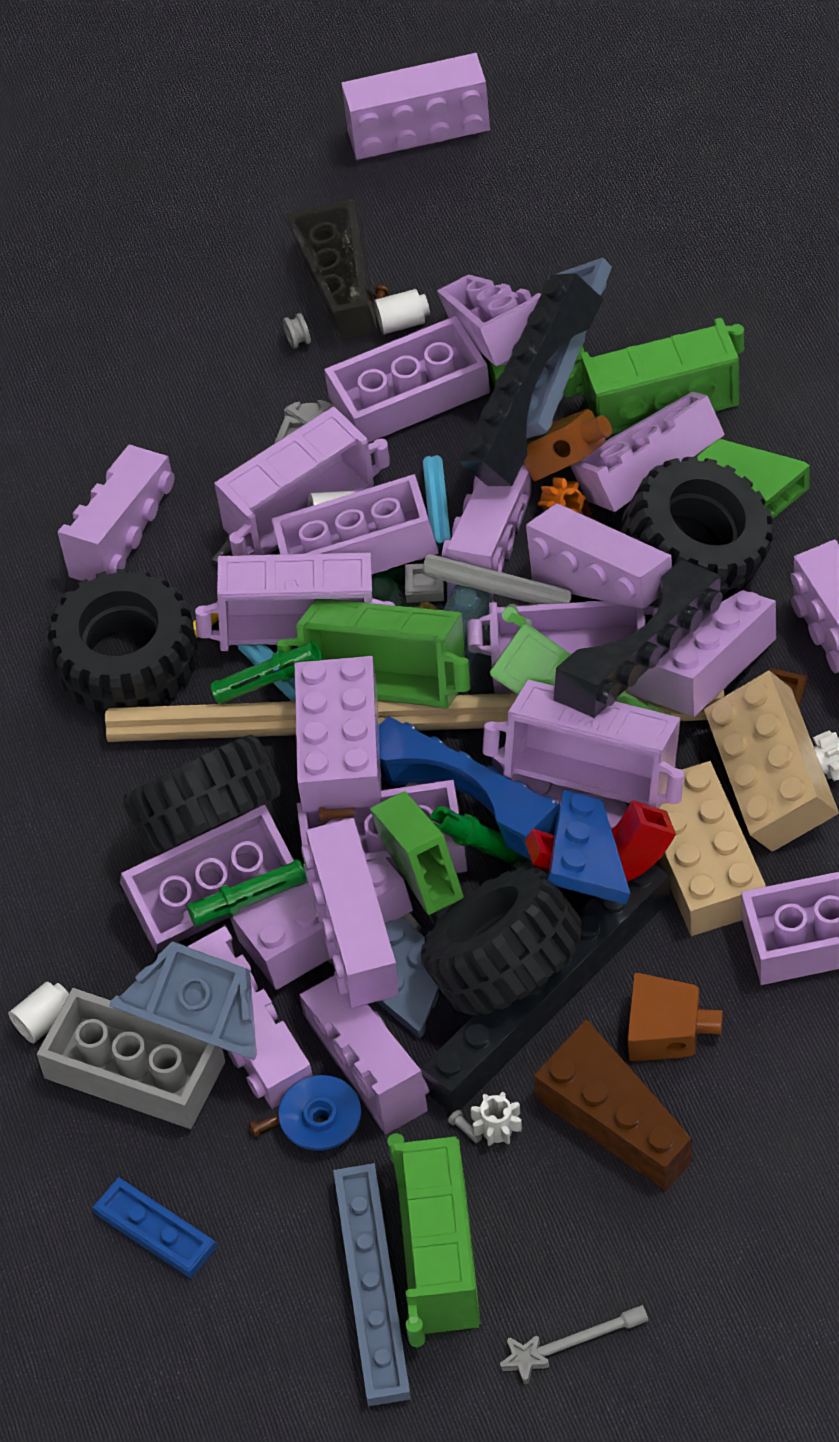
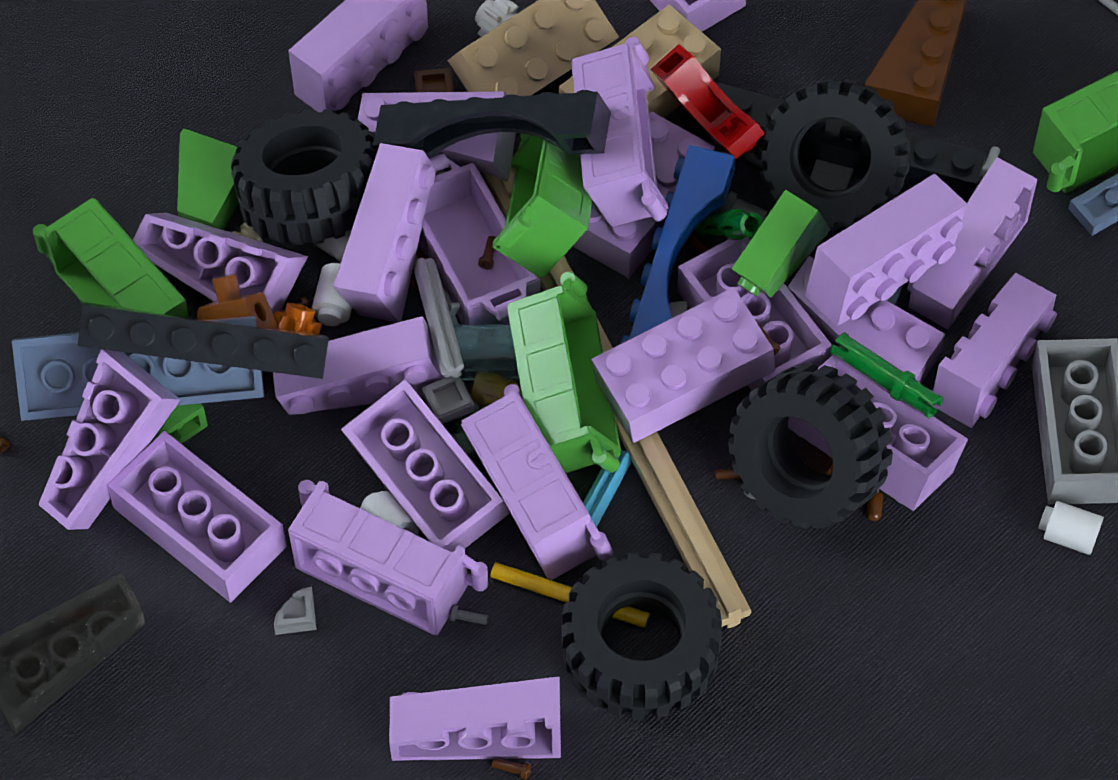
camera: 120 degrees left, 5 degrees up
sand blue wing [109,941,257,1060] -> none
green pin [211,641,323,705] -> none
reddish brown piece [249,1114,280,1138] -> none
blue dish [279,1075,361,1151] -> none
light grey bush [283,313,311,349] -> none
light grey tile [284,400,335,426] -> none
white brick [374,289,430,335] -> none
medium azure axle [423,455,451,550] -> none
white gear [471,1092,522,1146] -> none
blue wing [547,790,630,905] -> none
dark orange torso [628,973,723,1061] -> none

